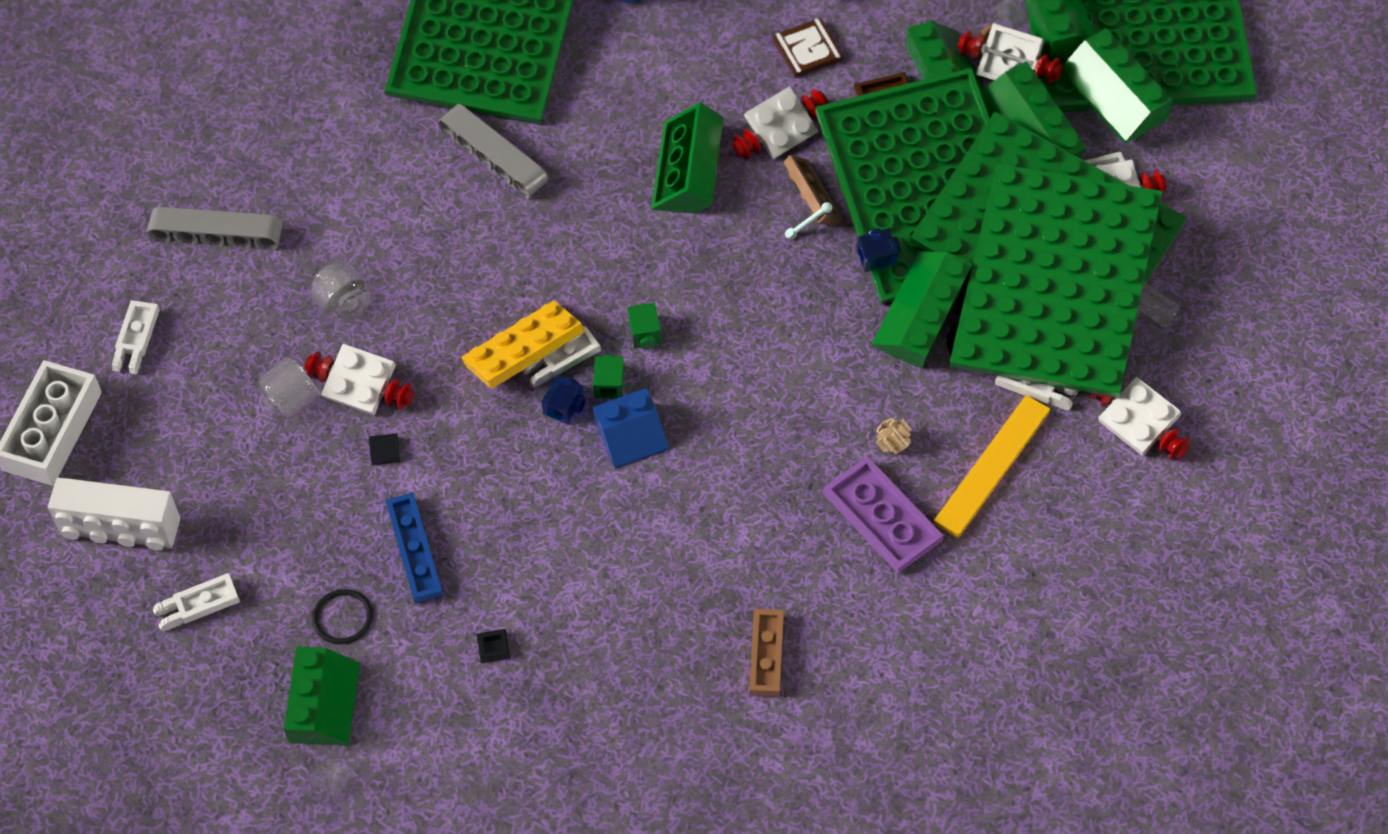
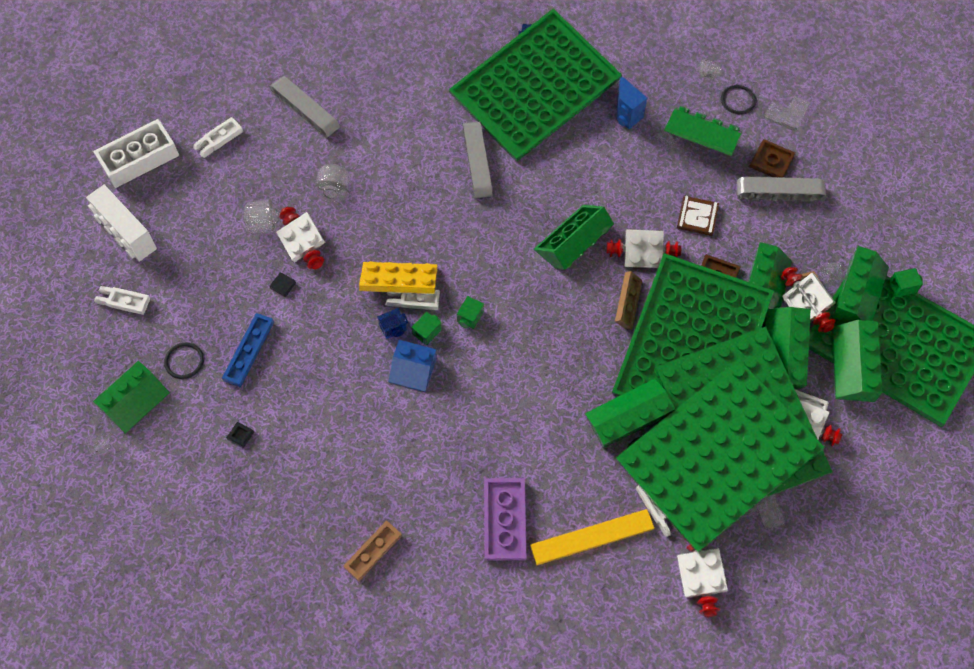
camera: 35 degrees right, 5 degrees up
light aqua hinge [785,202,832,240] -> none
clear blue brick [856,228,901,273] -> none
tan gear [876,418,912,454] -> none

